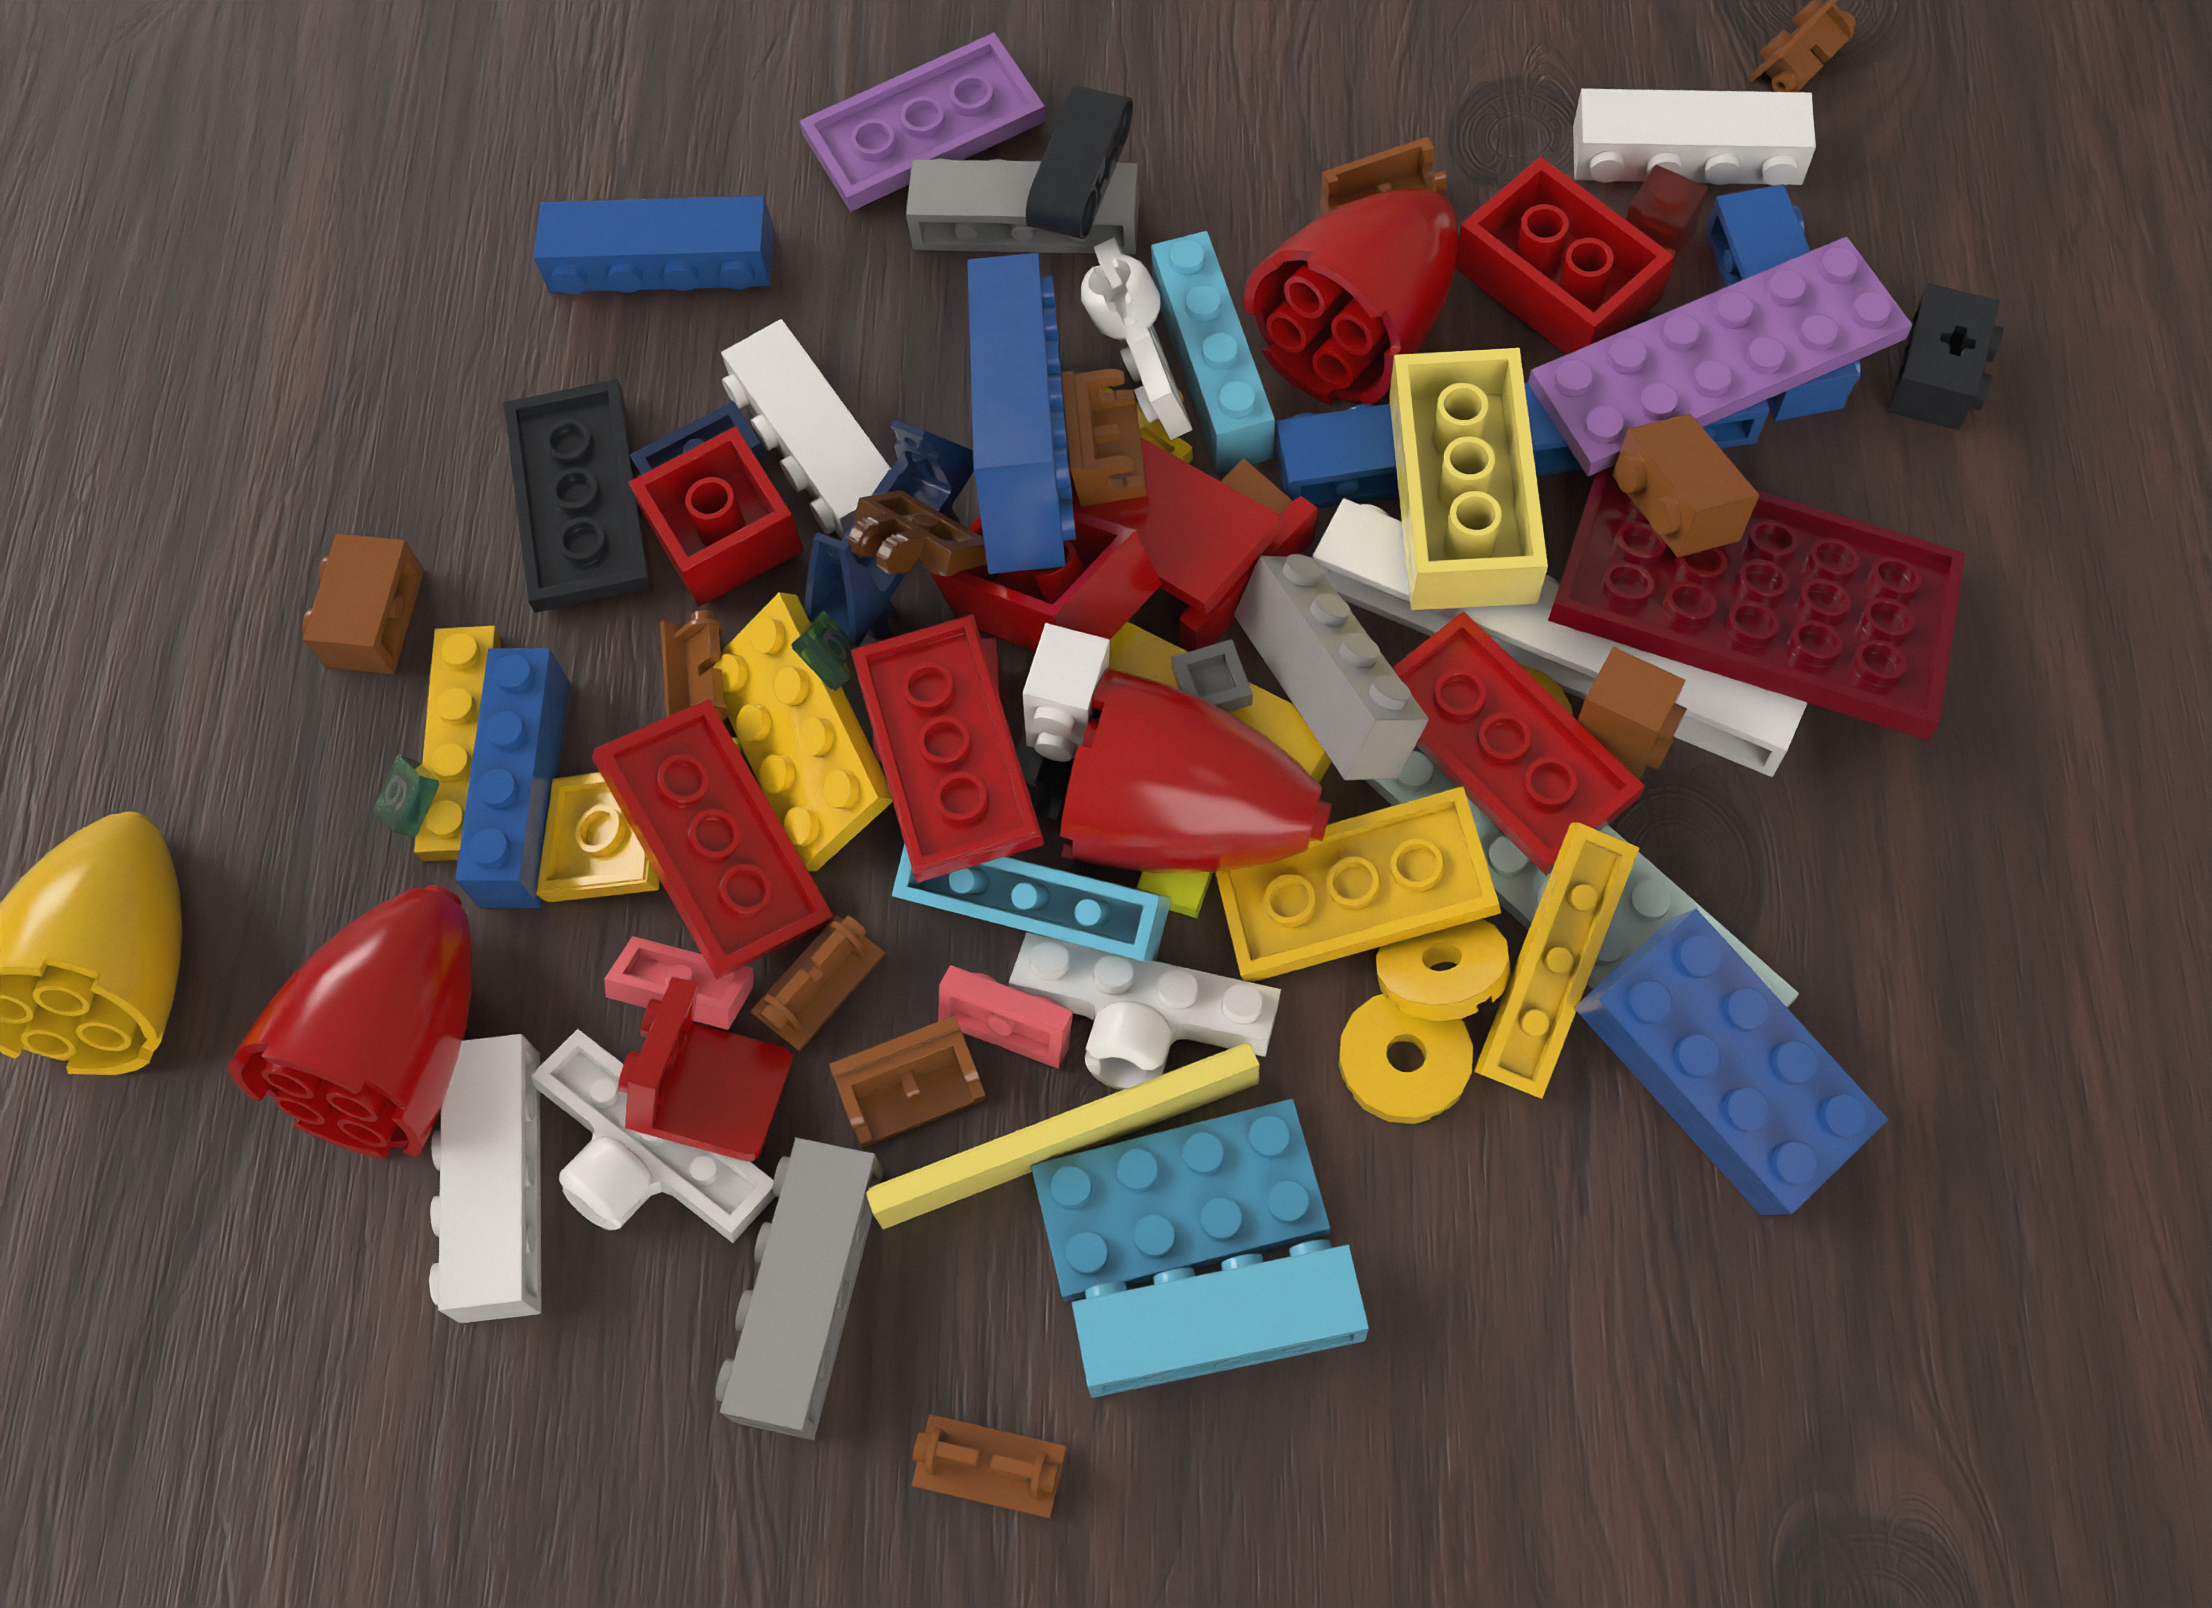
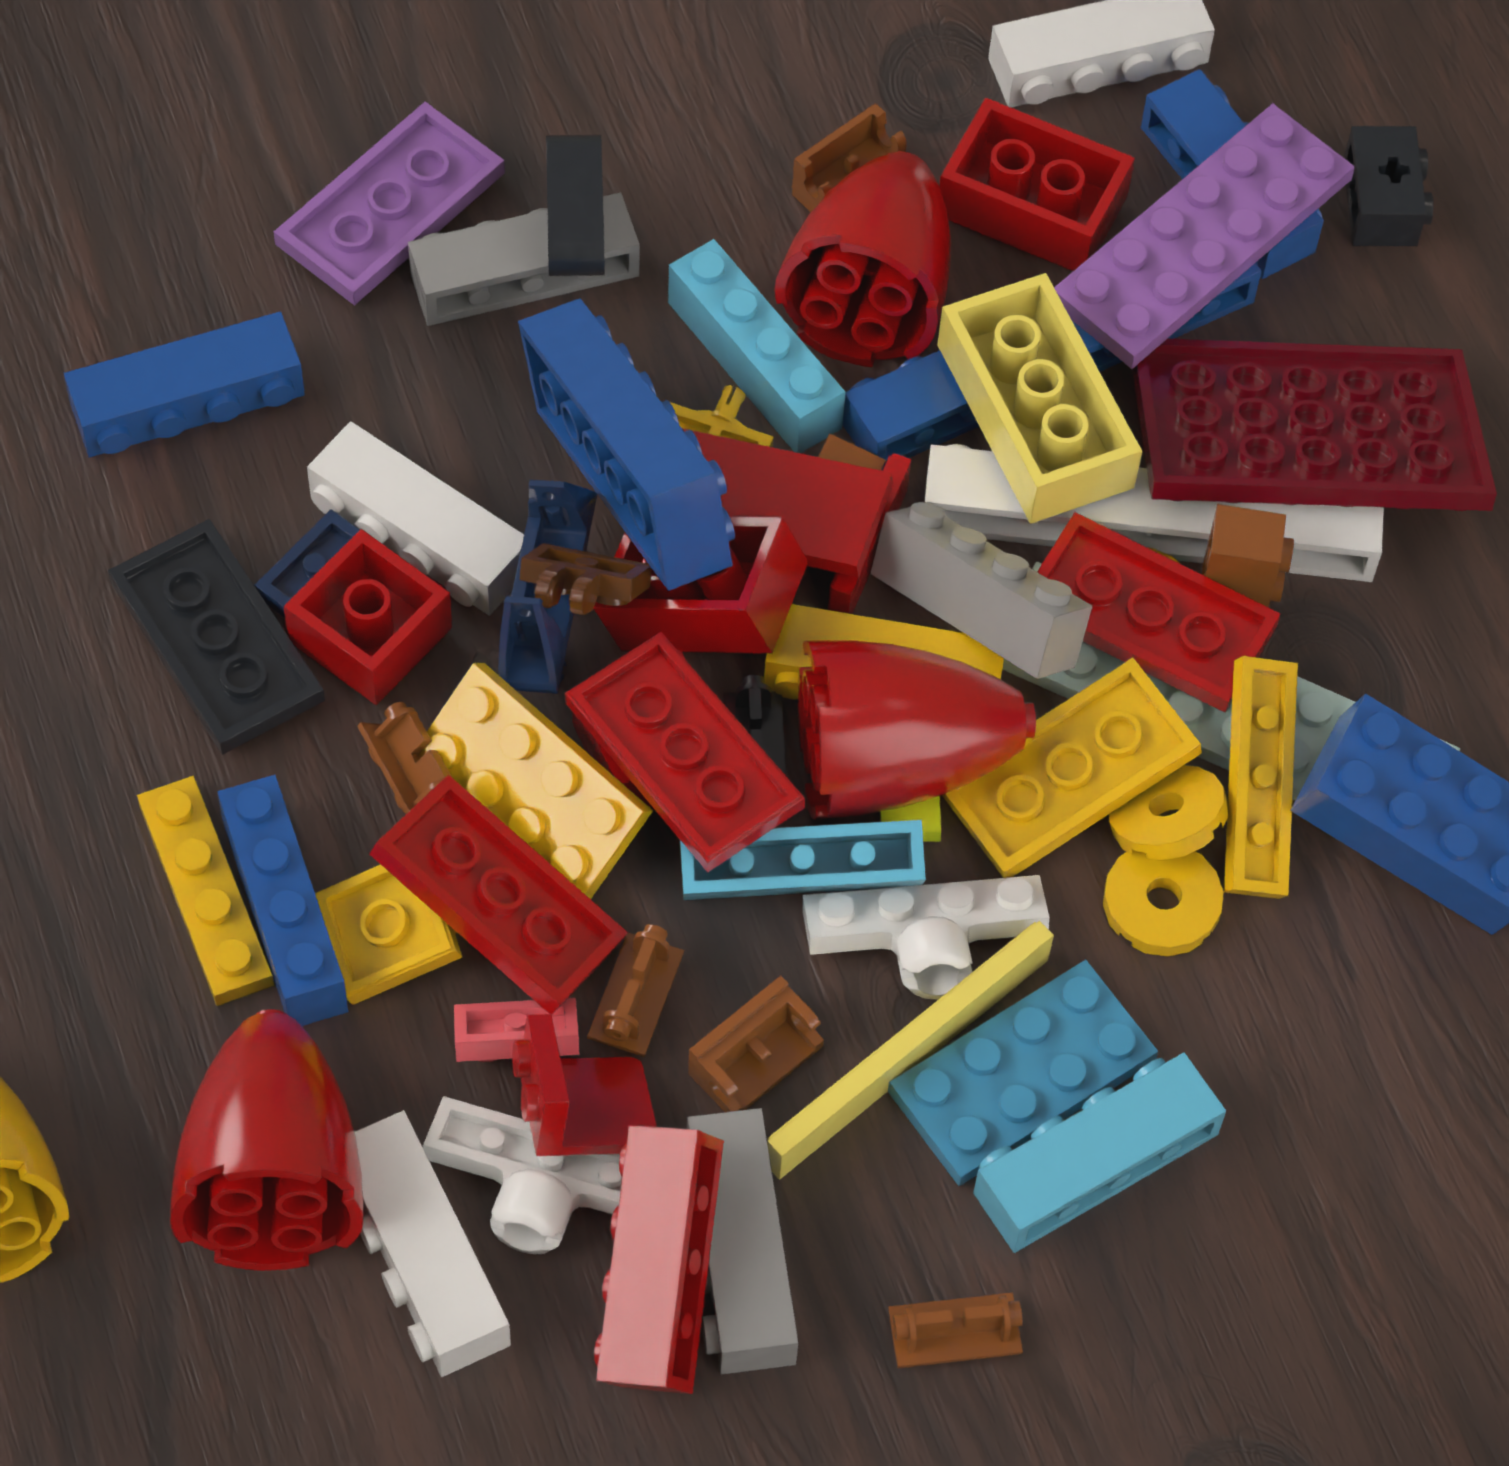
camera: 30 degrees left, 5 degrees down
dark orange brick [302,533,424,675] -> none
clear green tile [373,754,440,838] -> none
clear green tile [791,610,859,691] -> none
coral plate [938,965,1073,1069] -> none
white brick [1023,623,1110,762] -> none
dark orange hinge [1061,369,1147,507] -> none
white plate [1081,237,1193,440] -> none
dark grey plate [1171,639,1253,712] -> none
dark orange brick [1612,414,1760,558] -> none
clear red brick [1626,164,1709,271] -> none
none -> brick [594,1126,724,1394]

